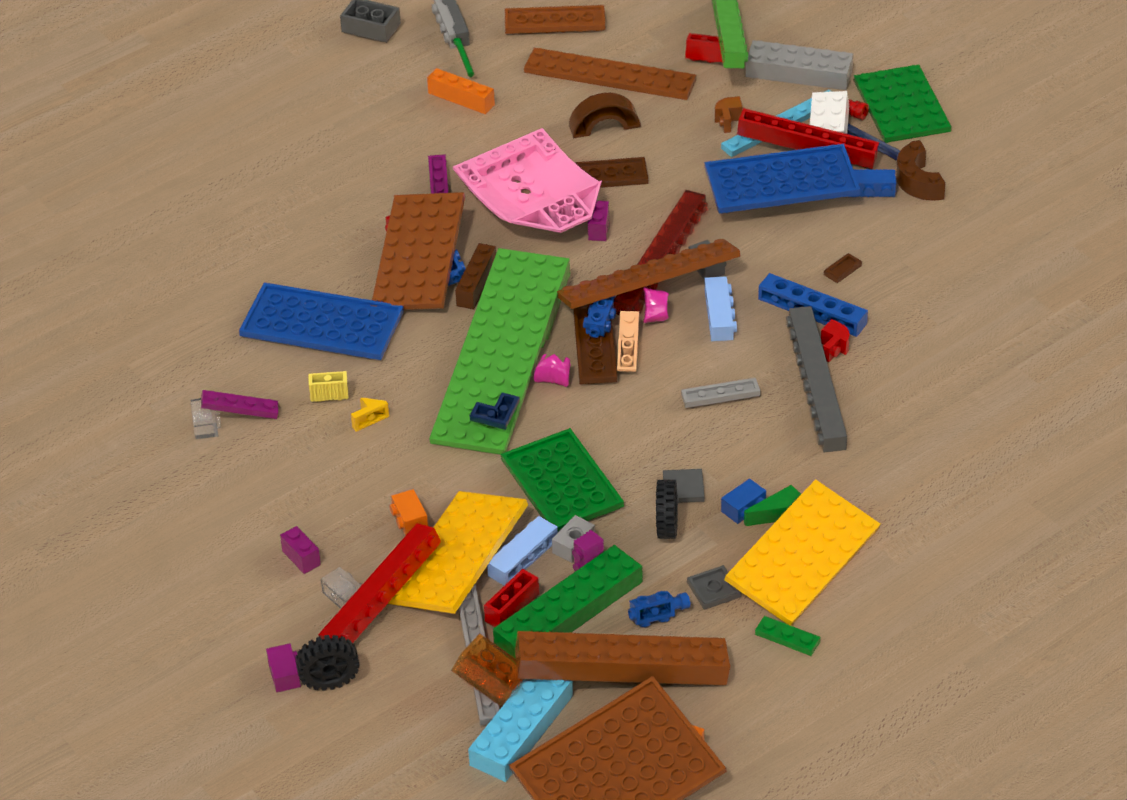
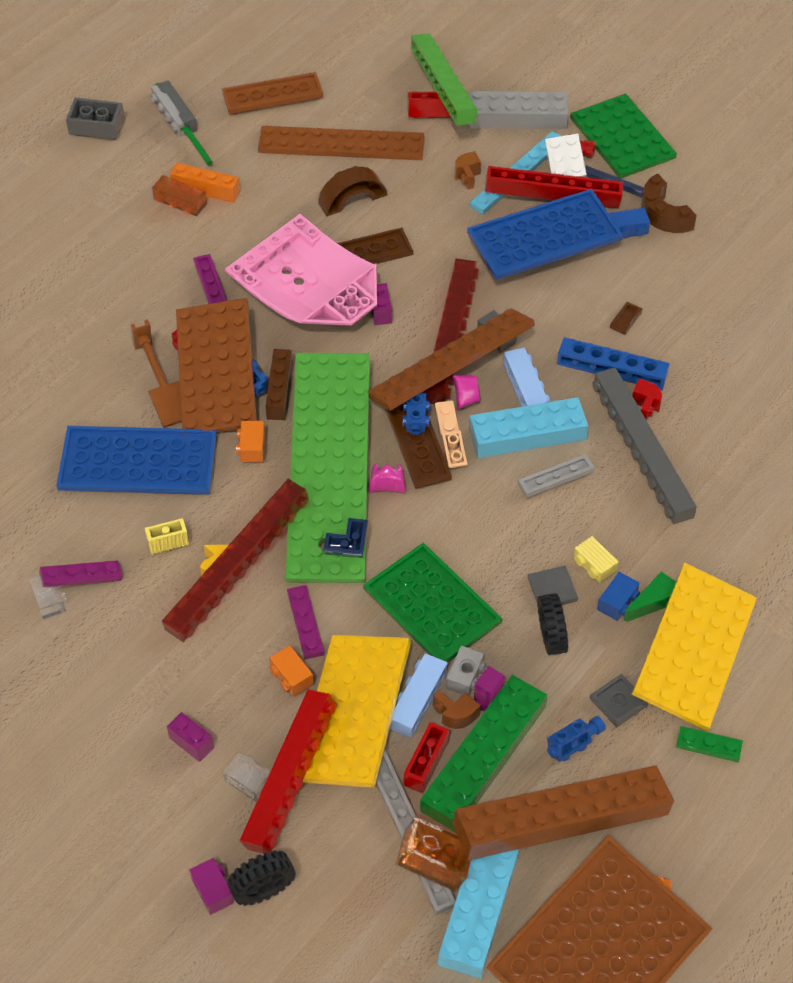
camera: 15 degrees left, 10 degrees up
none -> dark orange piece [131,319,182,428]
none -> clear orange brick [152,175,207,216]
none -> clear red brick [162,478,308,642]
none -> orange brick [236,421,265,462]
none -> magenta plate [287,585,324,660]
none -> dark orange brick [433,690,481,729]
none -> medium azure brick [469,397,588,458]
none -> light yellow brick [574,536,619,583]

